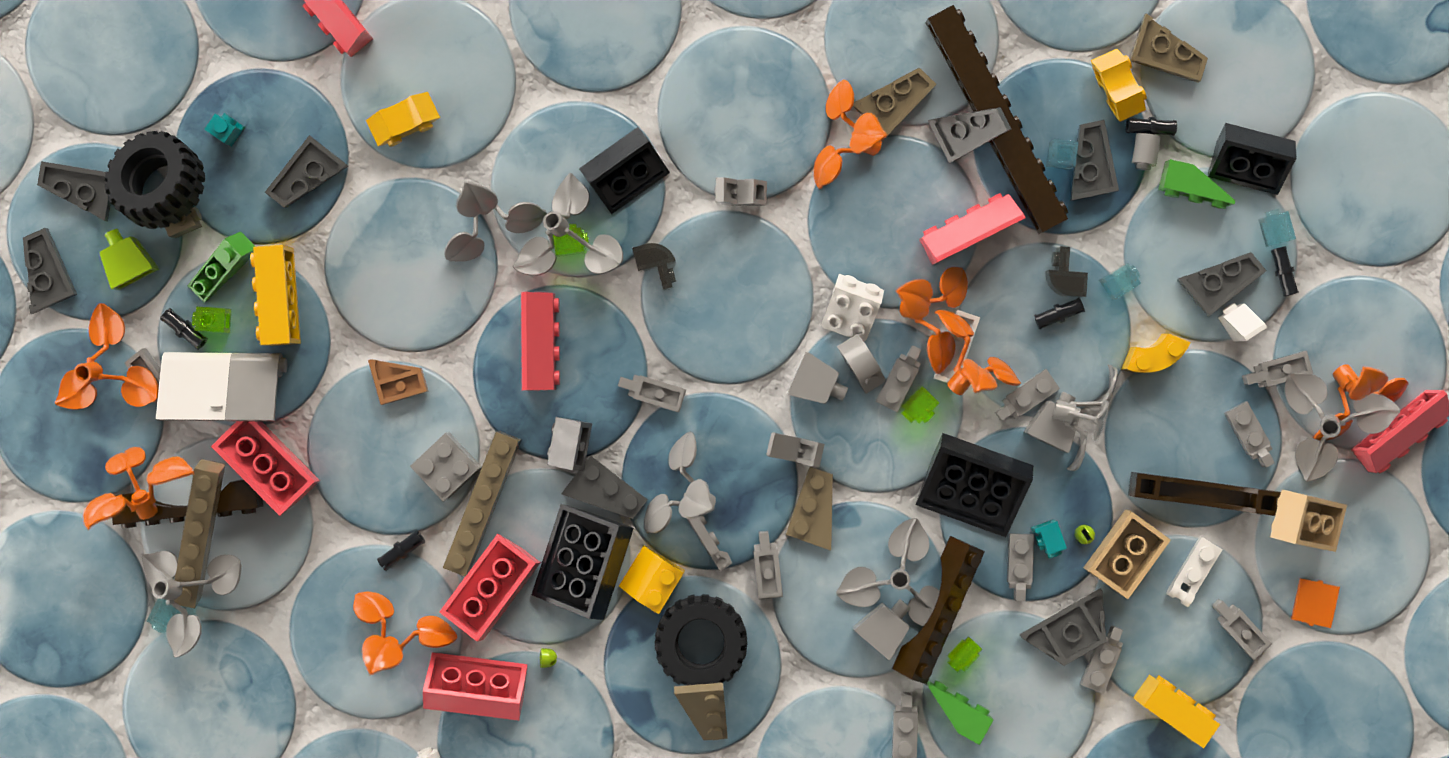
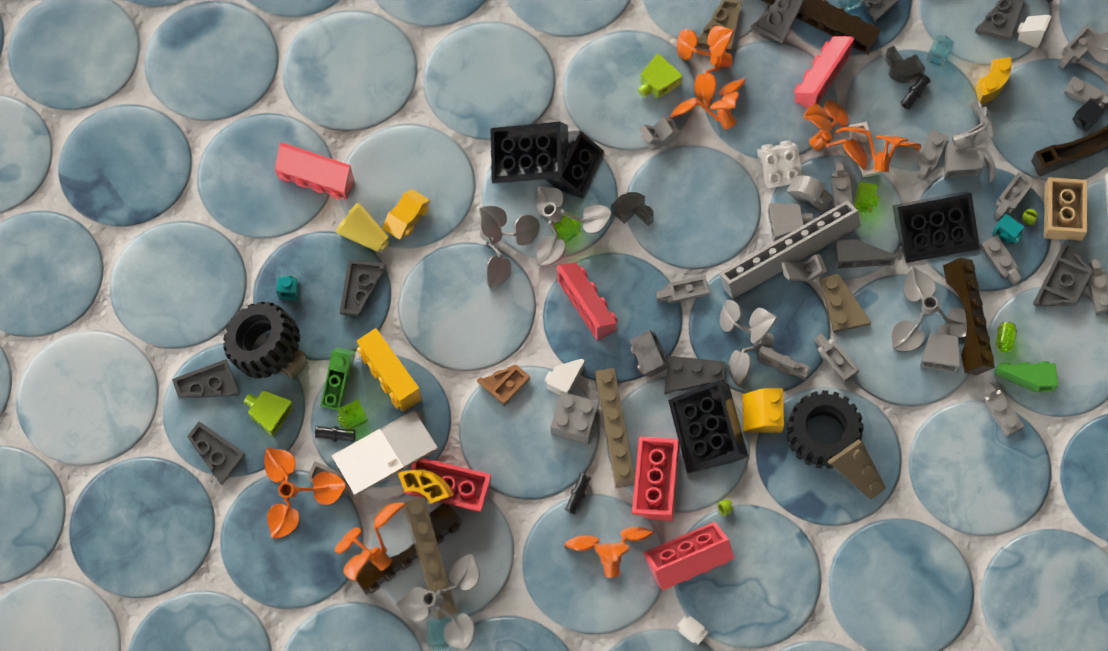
camera: 30 degrees left, 20 degrees down
none -> light yellow cone [336,203,390,252]
none -> yellow brick [398,470,454,504]
none -> black slope [490,121,569,184]
none -> white slope [545,359,585,395]
none -> lime torso [637,53,683,98]
none -> orange plant [670,78,746,130]
none -> light grey brick [719,200,861,299]
none -> dark grey slope [834,238,896,269]
none -> light grey hinge [993,172,1034,221]
none -> black brick [1072,98,1105,132]

